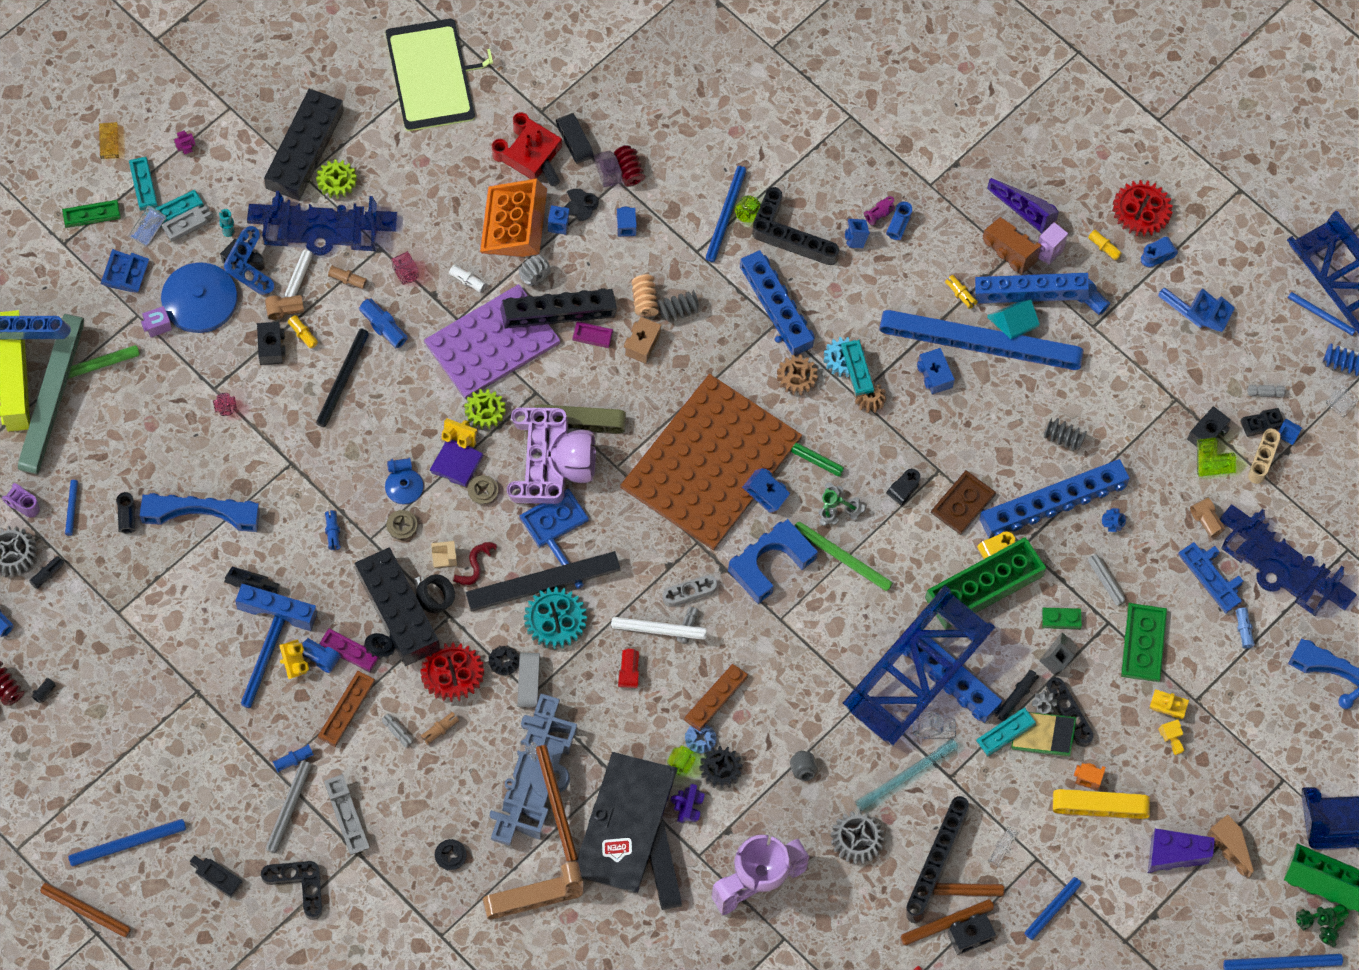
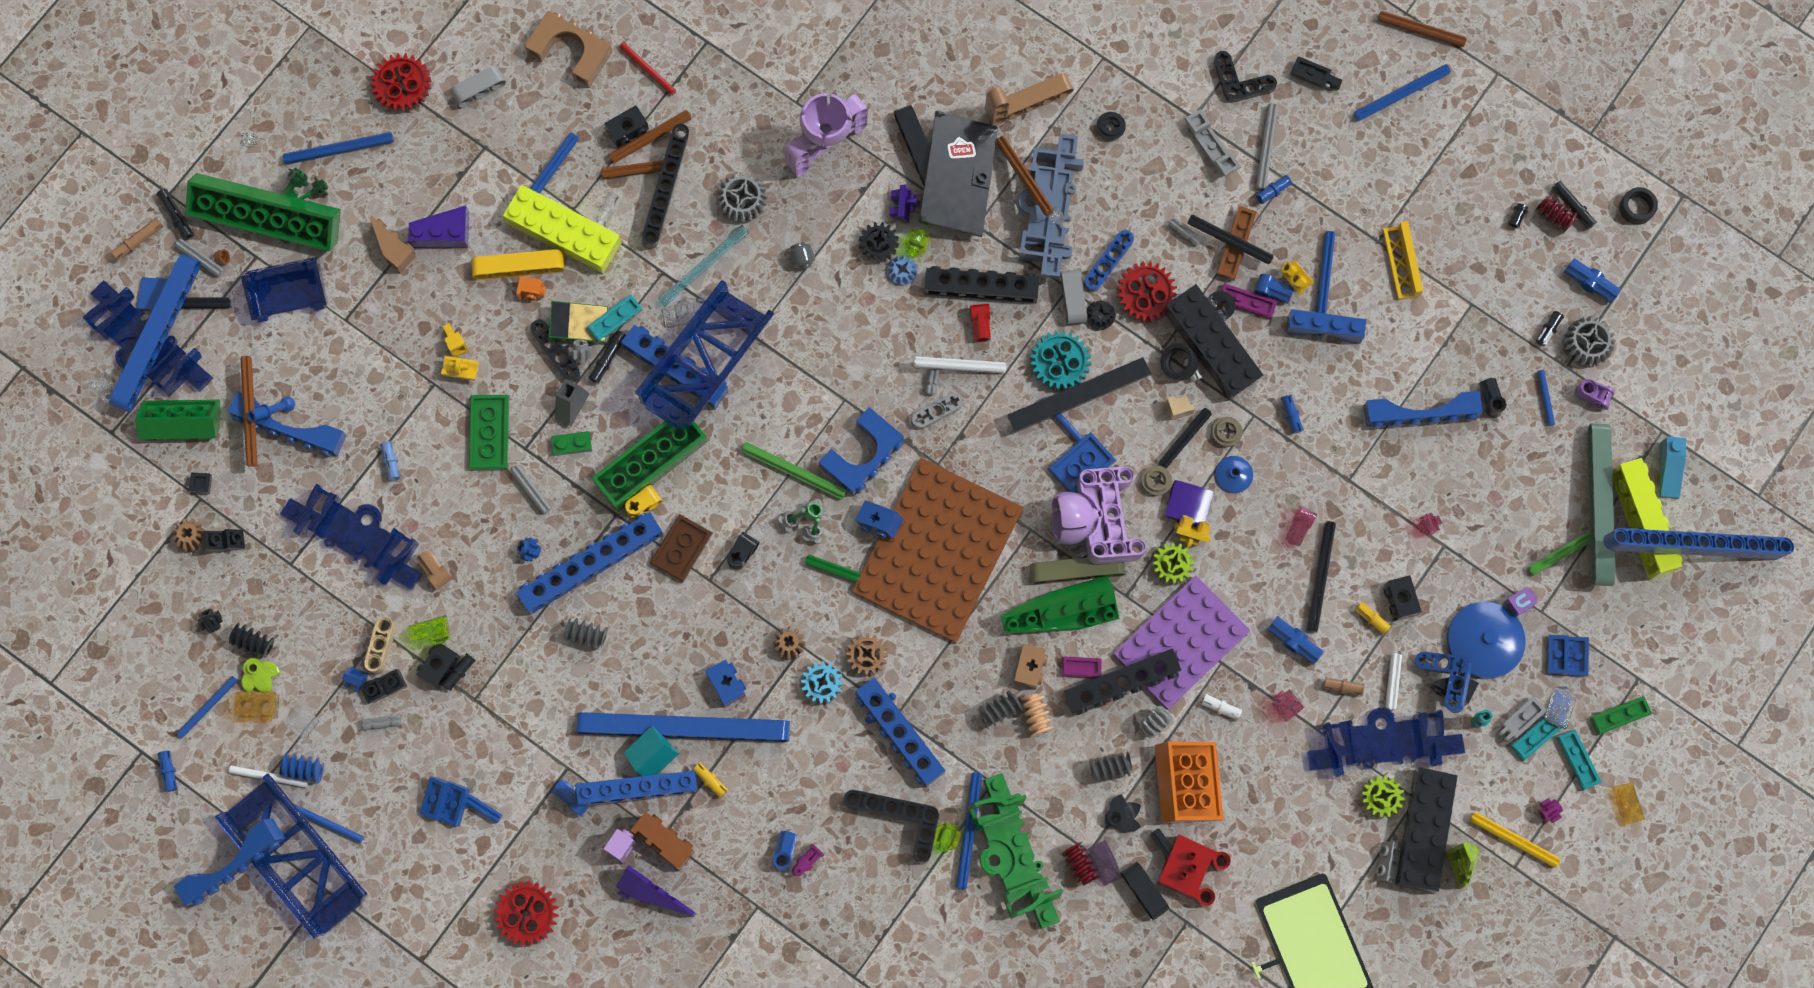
camera: 170 degrees right, 10 degrees up
black hinge [224,566,280,594] -> none
medium nougat piece [265,295,304,320] -> none
blue pin [387,458,412,474] -> none
medium nougat pin [420,711,459,745] -> none
dark red animal [453,542,497,586] -> none
blue brick [548,205,569,235] -> none
blue brick [616,206,637,237] -> none
dark orange plate [684,664,748,731] -> none
teal tile [841,340,874,396] -> none
blue brick [845,219,870,248] -> none
yellow axle [1088,229,1122,260] -> none
blue piece [1141,236,1178,267] -> none
blue hinge [1178,542,1244,614] -> none
none -> black pin [441,653,476,691]
none -> neon yellow brick [503,184,622,274]
none -> black brick [924,266,1039,304]
none -> green piece [968,773,1063,929]
none -> green wedge [1000,575,1119,634]
none -> blue beam [1084,230,1134,292]
none -> dark grey piece [1089,751,1132,783]
none -> black axle [1159,408,1212,468]
none -> black axle [1188,215,1274,264]
none -> clear pink piece [1285,505,1317,547]
none -> light grey hinge [1376,842,1401,884]
none -> yellow fence [1382,221,1423,300]
none -> lime wedge [1445,841,1479,889]
none -> yellow axle [1469,812,1561,868]

